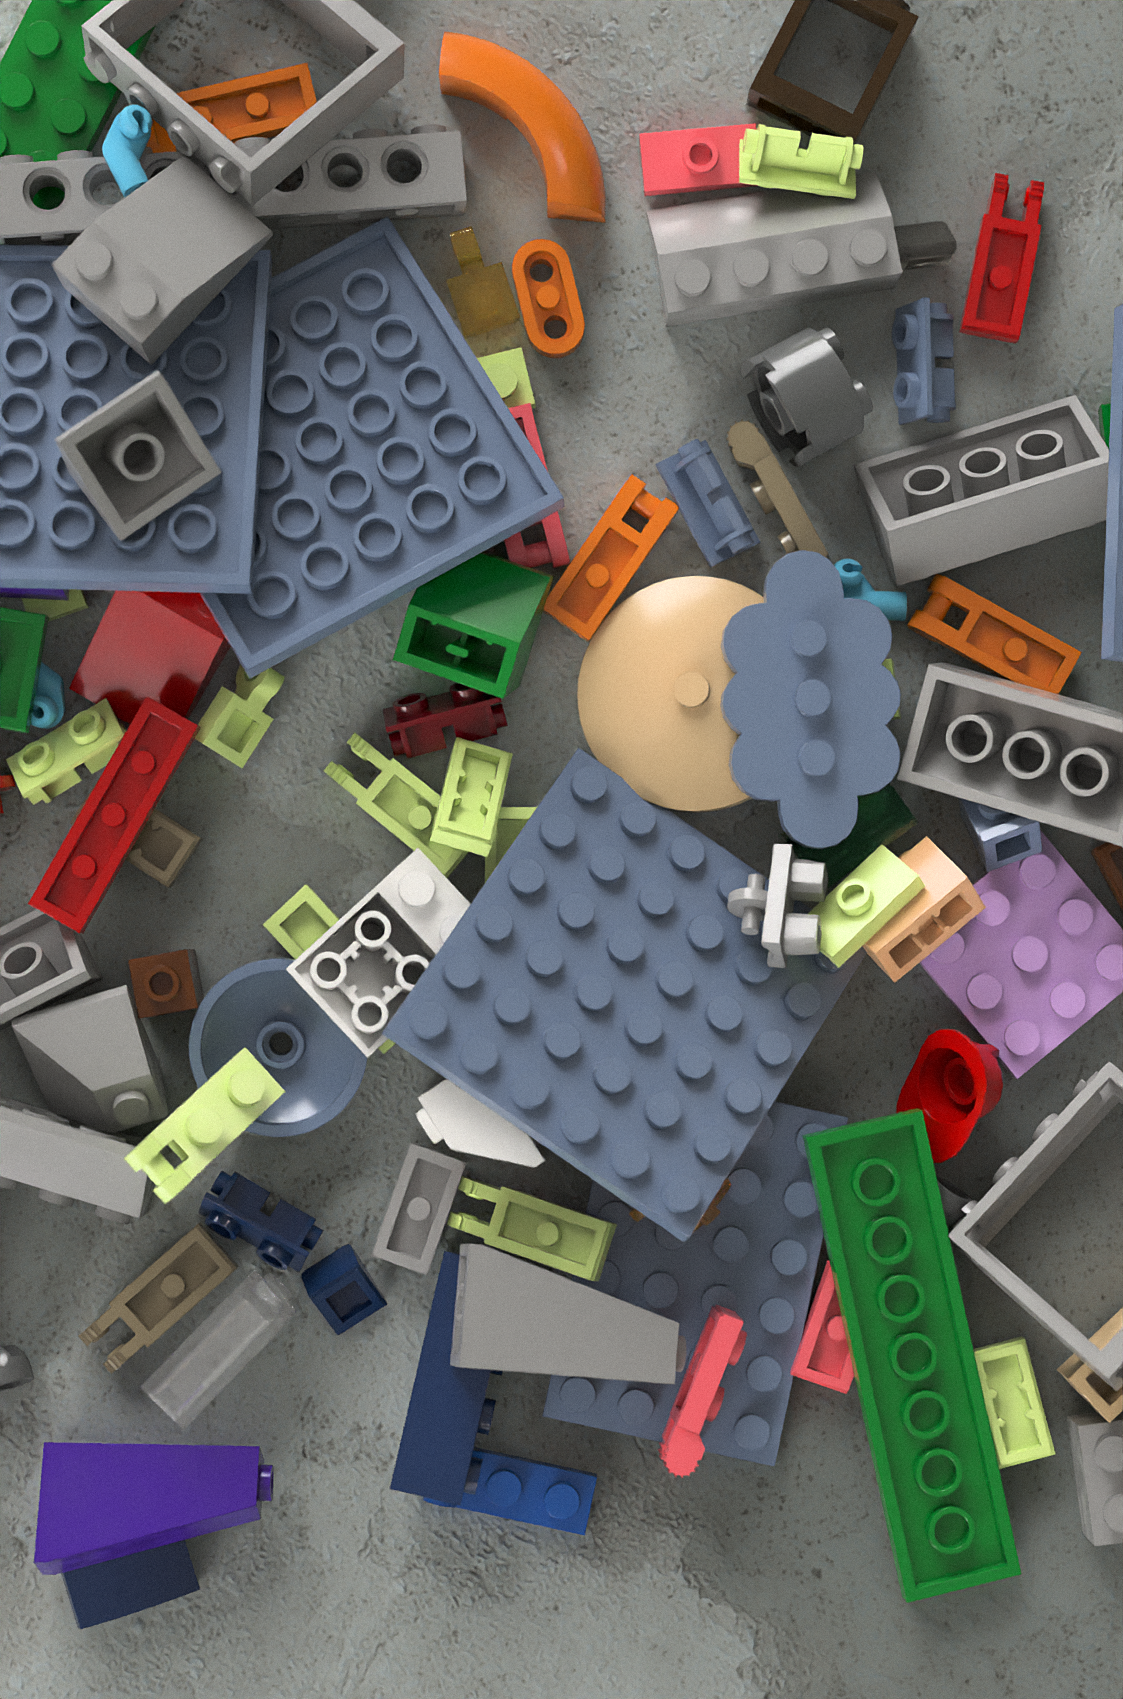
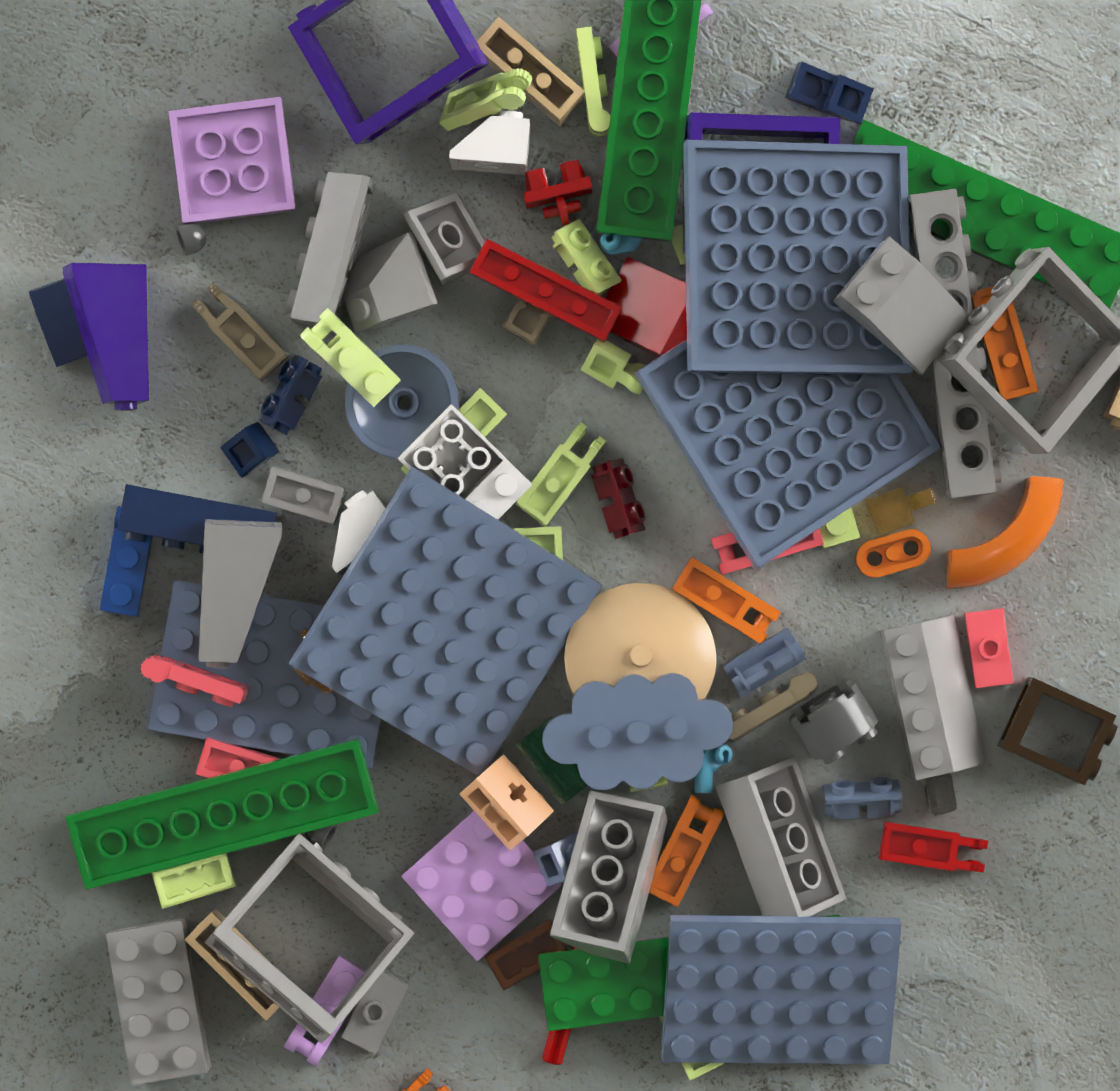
camera: 90 degrees right, 0 degrees up
light grey slope [55,370,221,540] -> none
medium azure arm [102,105,153,198] -> none
reddish brown brick [128,949,204,1019] -> none
clear brick [140,1270,296,1430] -> none
green slope [393,551,554,699] -> none
yellowish green plate [430,737,513,857] -> none
yellowish green hinge [447,1176,617,1281] -> none
light grey hips [727,844,828,968] -> none
yellowish green hinge [739,124,863,199] -> none
yellowish green plate [808,844,925,968] -> none
red piece [896,1029,1003,1163] -> none

